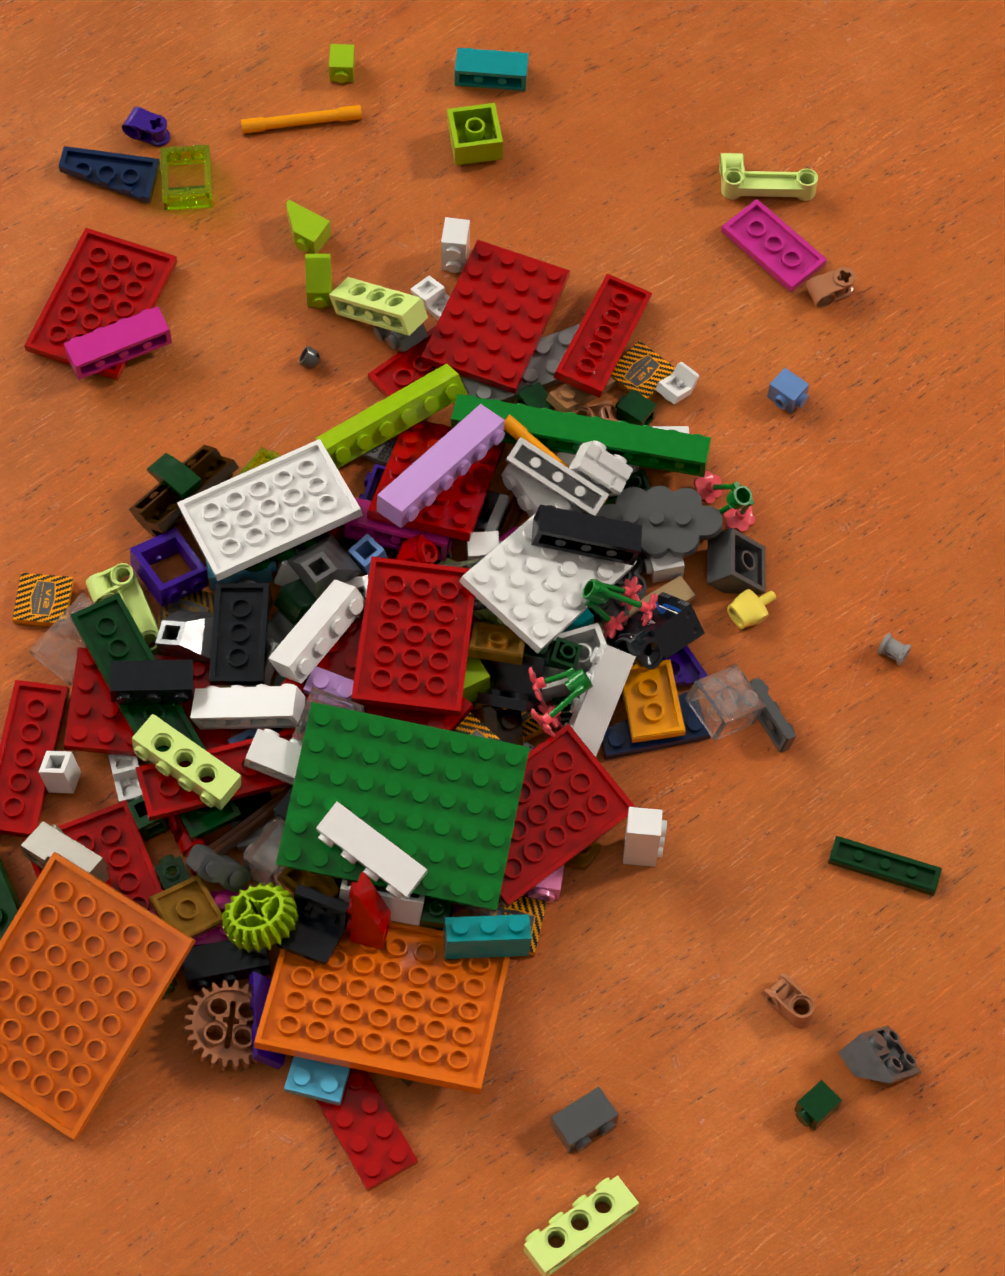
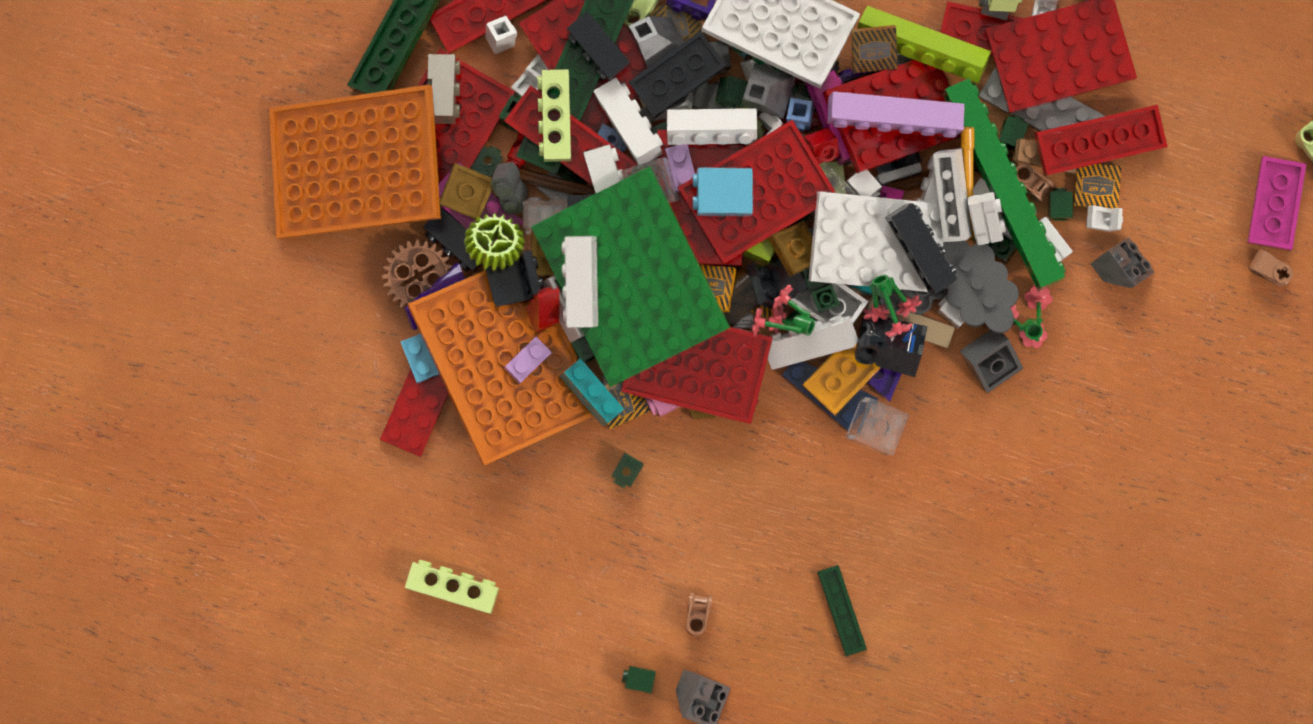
camera: 55 degrees right, 20 degrees up
dark grey brick [550,1087,618,1153] -> none
white brick [623,807,667,867] -> none
light yellow piece [727,589,776,629] -> none
dark grey hinge [745,678,796,753] -> none
medium blue brick [767,368,809,414] -> none
light grey bush [877,633,912,666] -> none
none -> lavender plate [504,337,552,384]
none -> clear green brick [611,453,644,489]
none -> medium azure brick [692,168,753,216]
none -> tile [851,25,897,73]
none -> flat silver slope [1091,237,1155,288]

